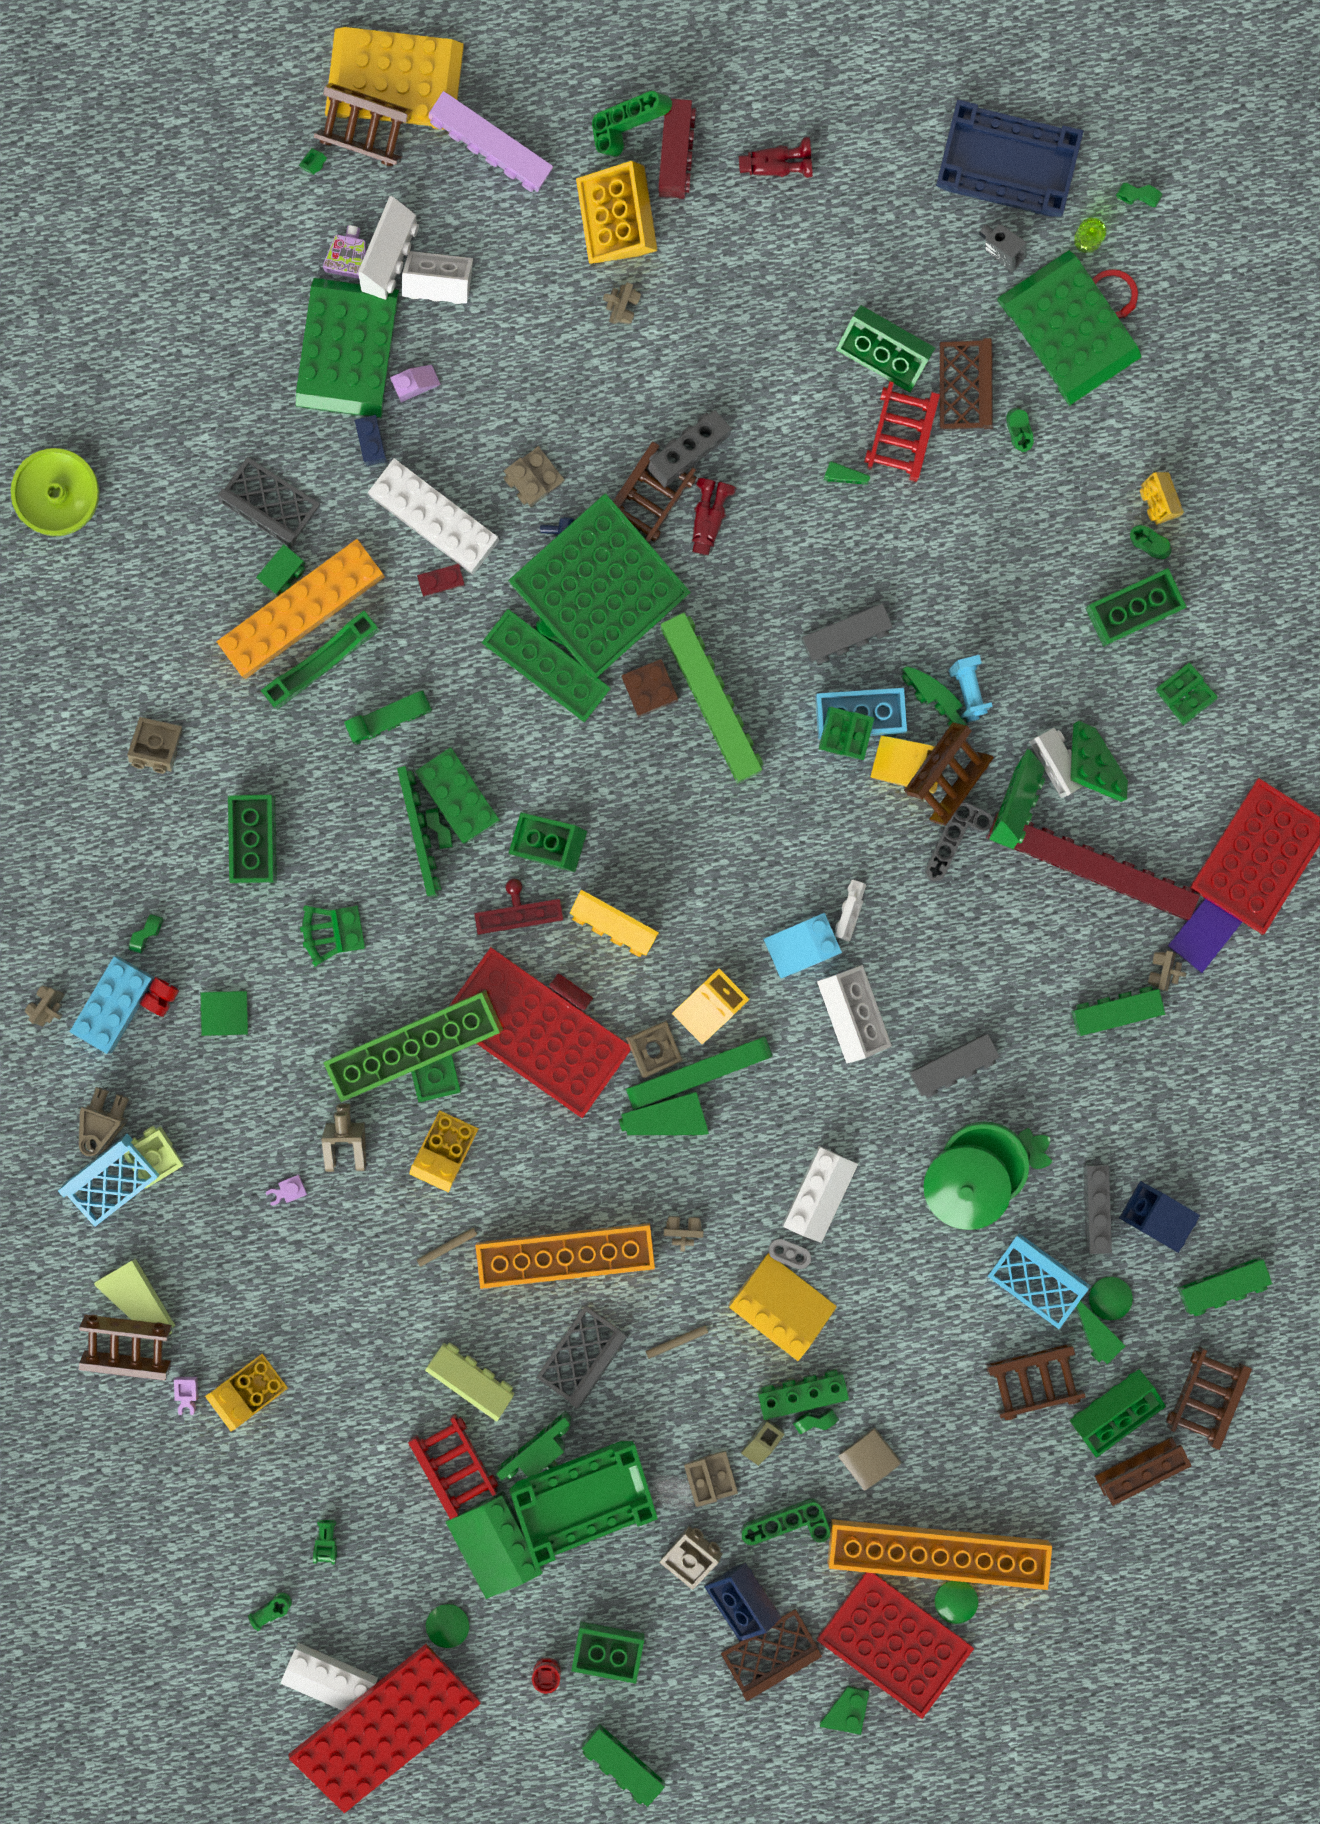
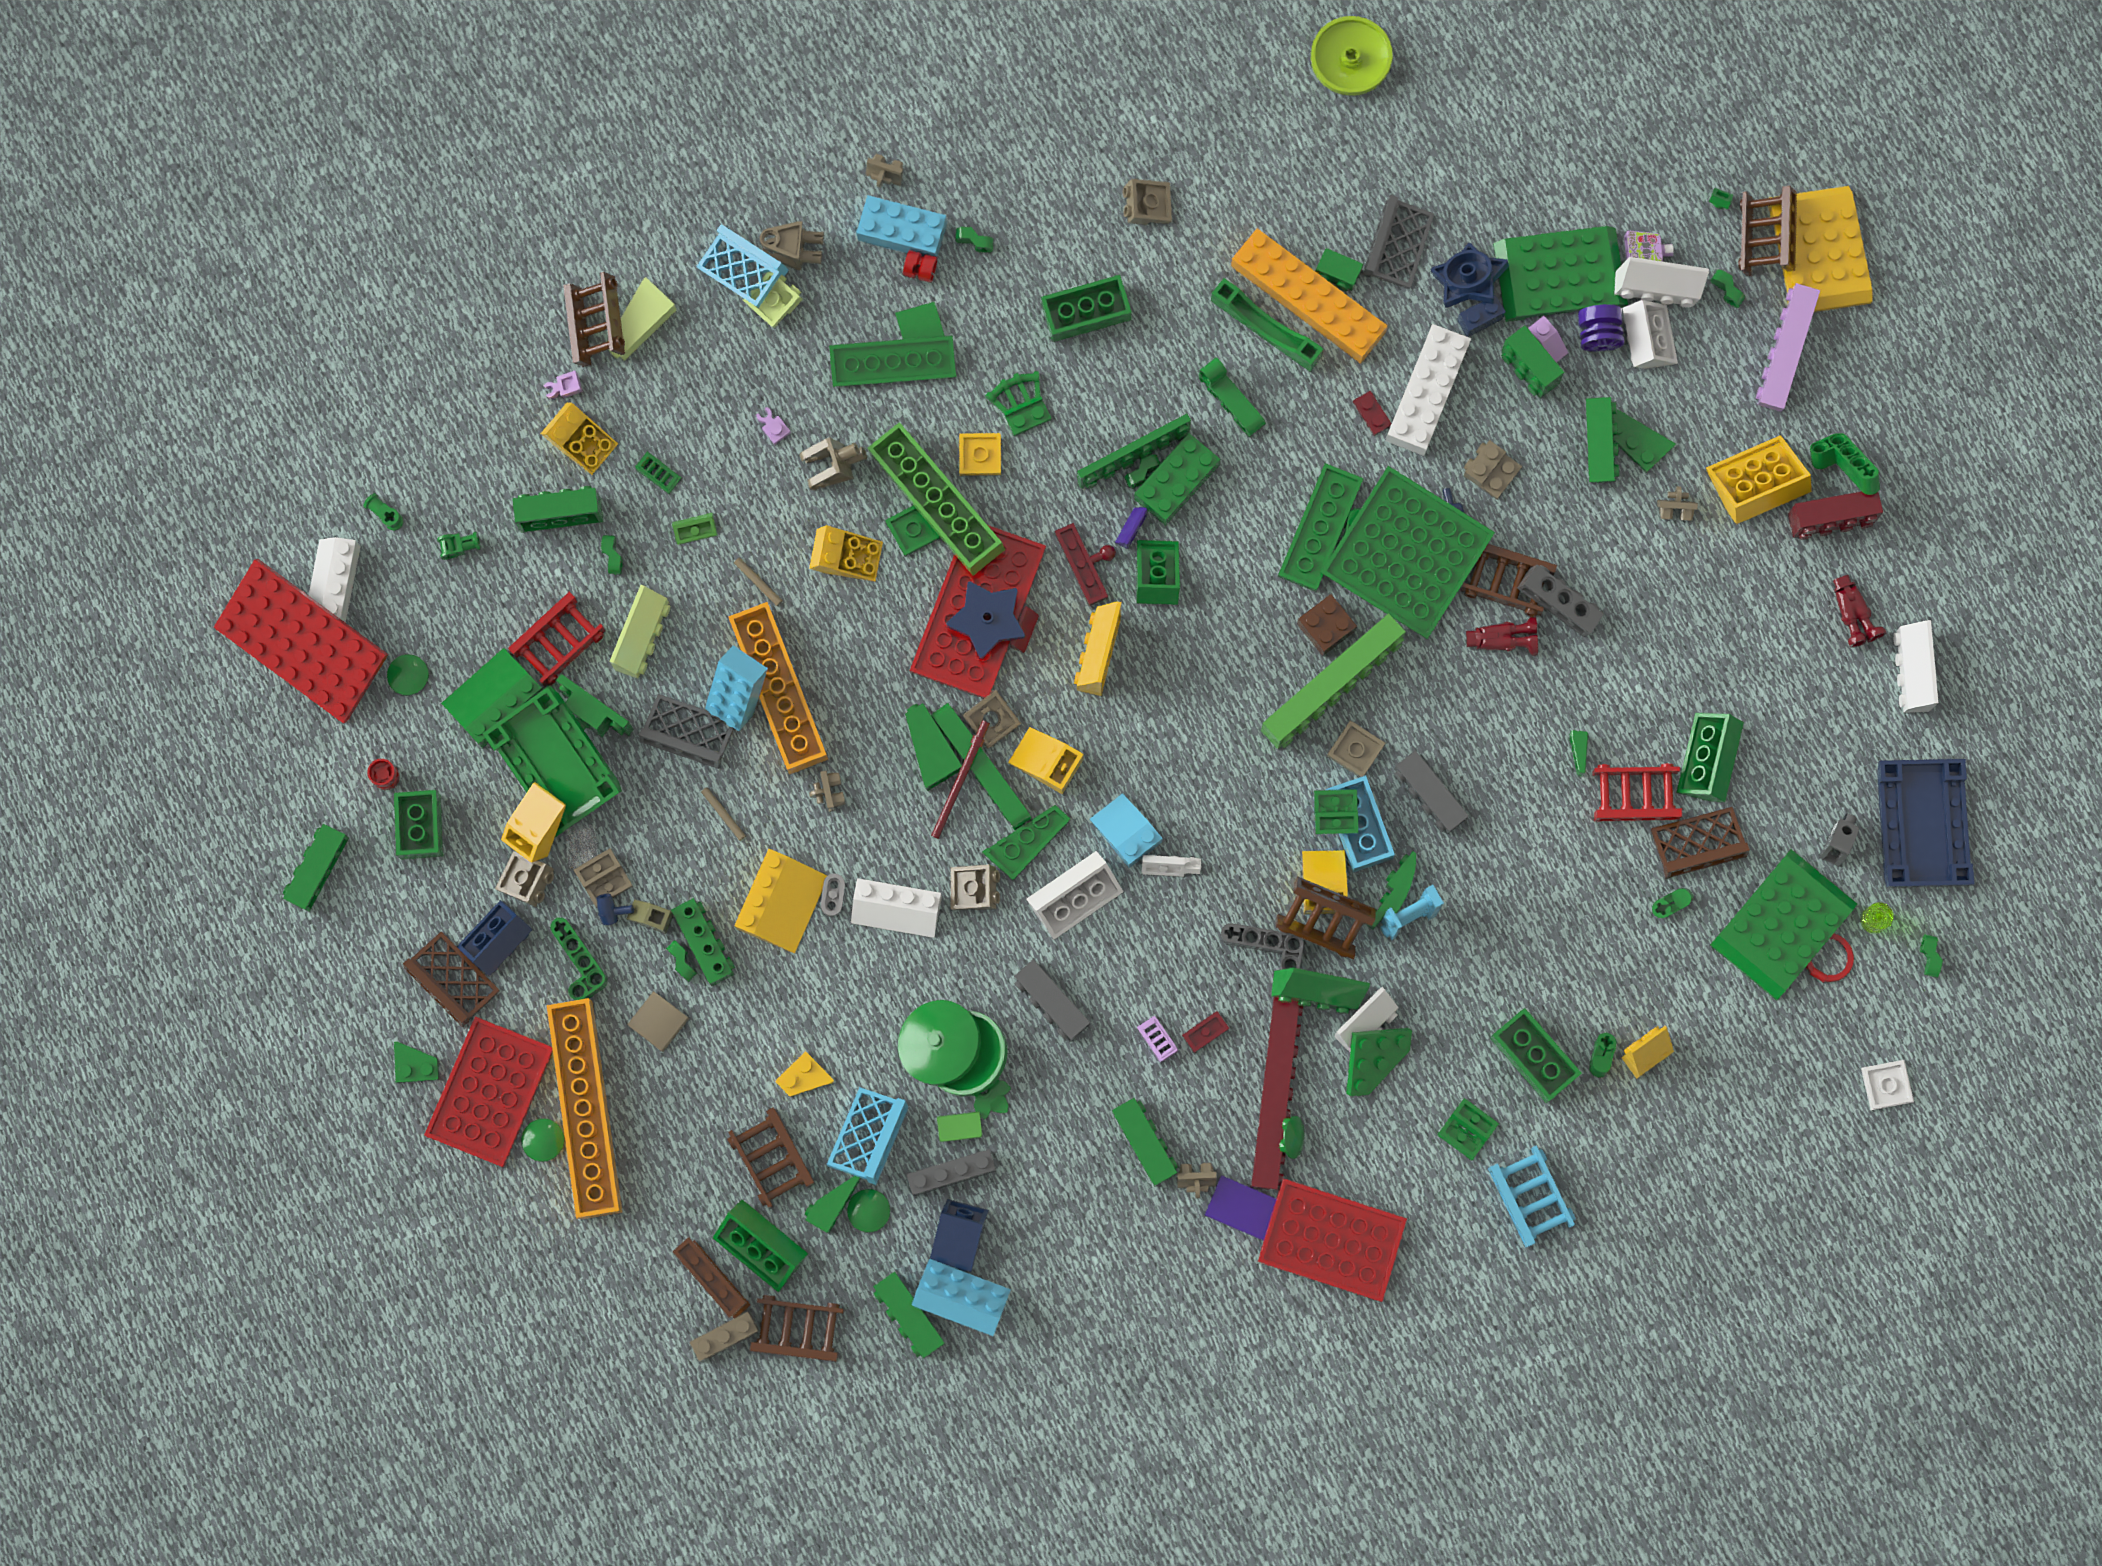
camera: 80 degrees right, 10 degrees down
none -> yellow slope [501,782,566,863]
none -> green brick [512,486,604,533]
none -> dark blue piece [596,893,634,926]
none -> green piece [601,535,623,575]
none -> green slope [635,451,682,494]
none -> bright green slope [672,513,718,545]
none -> dark tan brick [690,1312,760,1362]
none -> medium azure brick [705,645,768,731]
none -> yellow wing [775,1051,834,1097]
none -> green plate [829,335,956,387]
none -> medium azure brick [912,1259,1011,1336]
none -> dark red bar [931,720,990,839]
none -> bright green slope [937,1111,982,1142]
none -> dark blue plate [946,581,1025,659]
none -> dark tan plate [951,865,1000,911]
none -> yellow plate [959,433,1001,476]
none -> green wing [982,805,1071,881]
none -> dark purple slope [1115,507,1147,549]
none -> lavender slope [1137,1016,1178,1063]
none -> dark red plate [1182,1011,1229,1053]
none -> green dish [1279,1116,1305,1159]
none -> dark tan plate [1327,720,1386,777]
none -> dark blue plate [1430,243,1509,308]
none -> medium azure fence [1488,1146,1576,1248]
none -> green brick [1501,325,1564,399]
none -> dark purple wheel [1578,304,1625,352]
none -> green brick [1586,397,1620,483]
none -> green wing [1613,409,1676,473]
none -> green piece [1710,269,1746,308]
none -> white tile [1861,1060,1914,1110]
none -> white slope [1893,620,1938,713]

